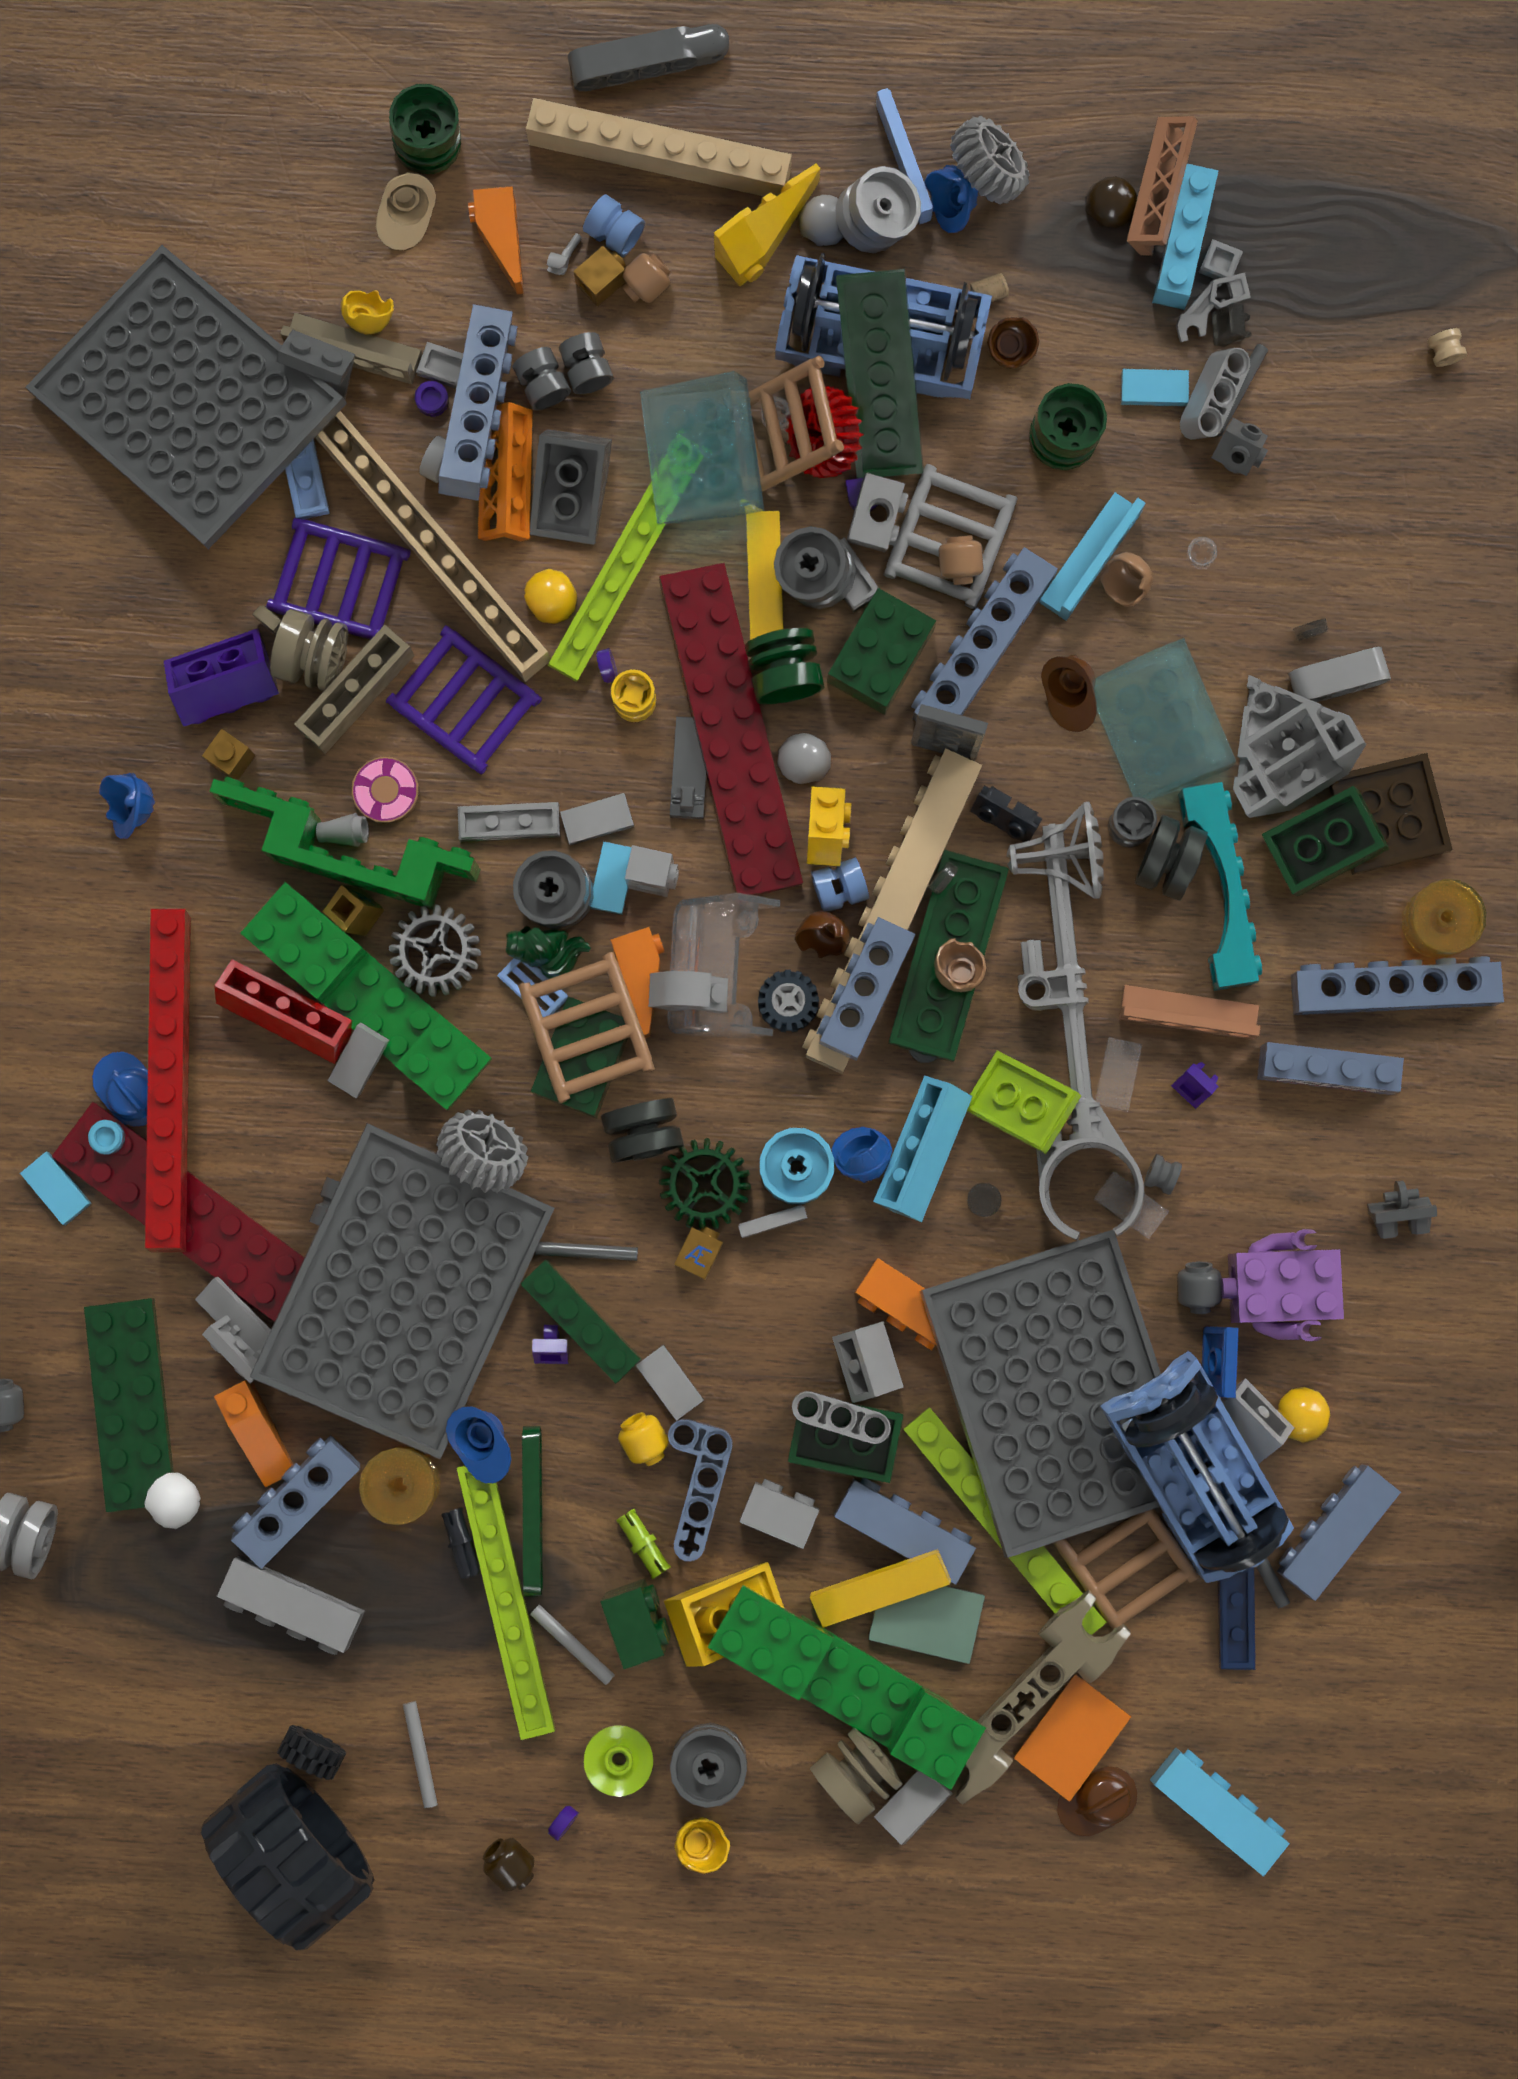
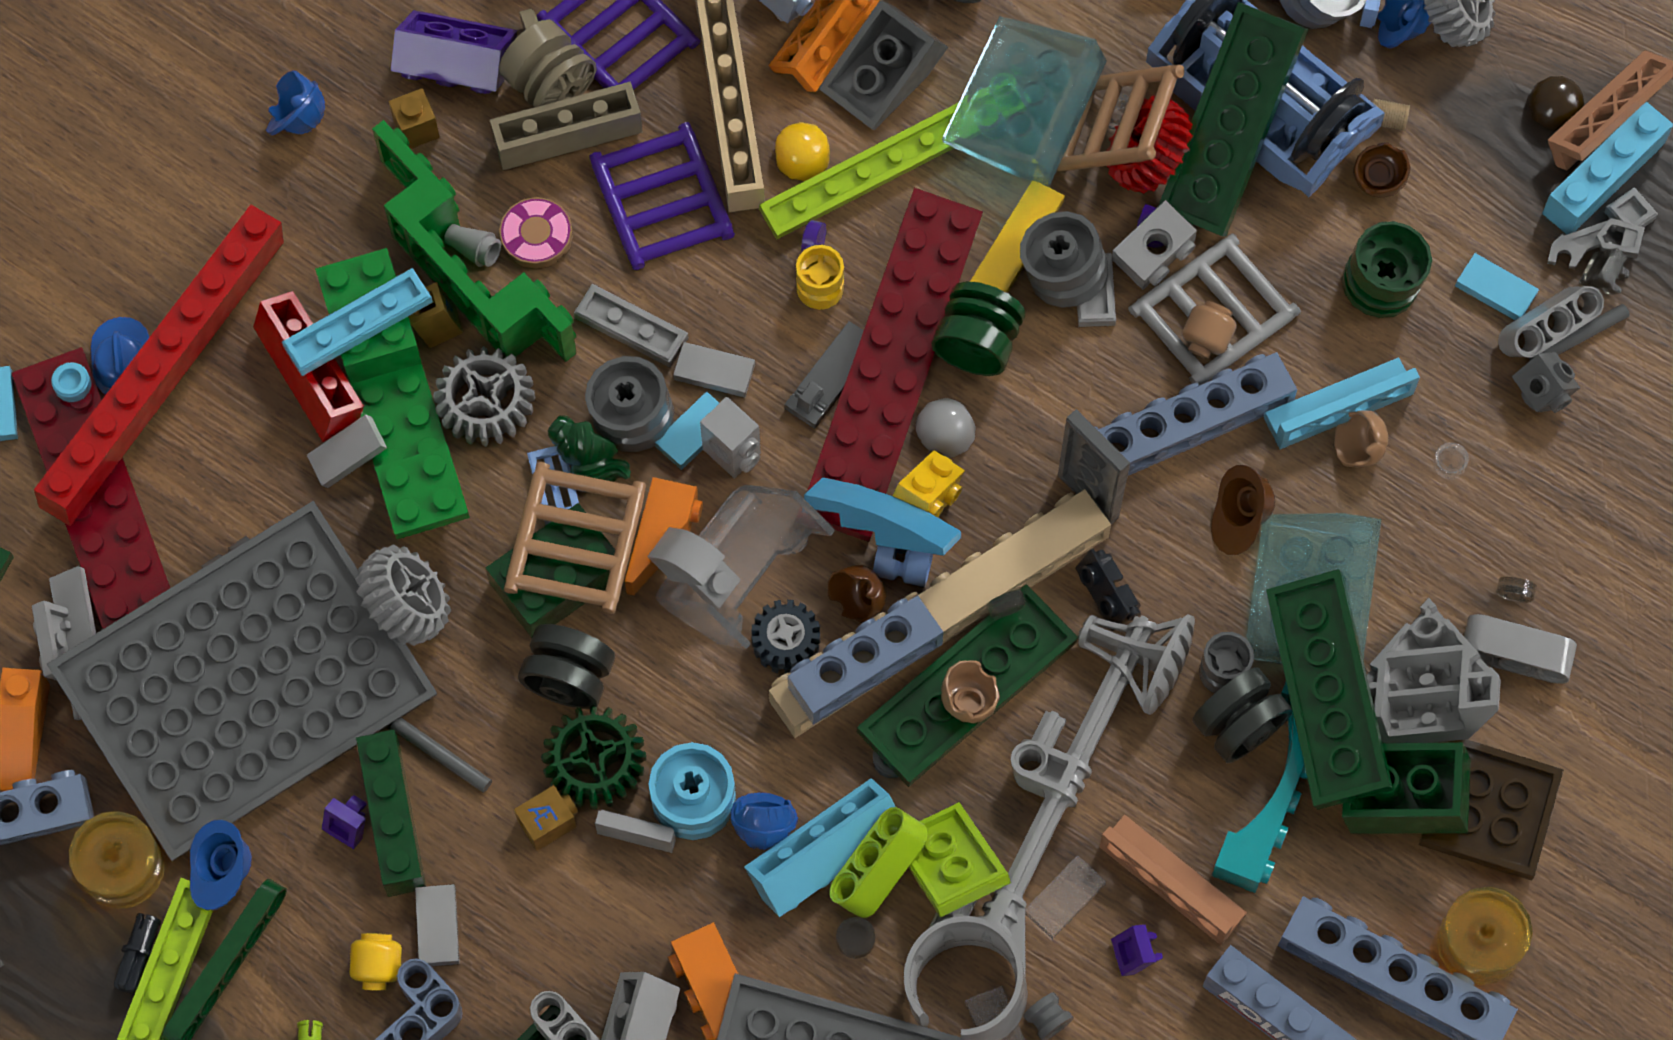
camera: 30 degrees right, 15 degrees down
dark green brick [827,588,937,715] -> none
none -> medium azure tile [282,268,433,376]
none -> dark azure slope [804,477,961,556]
none -> lime beam [829,807,928,918]
none -> dark green plate [1266,569,1393,810]

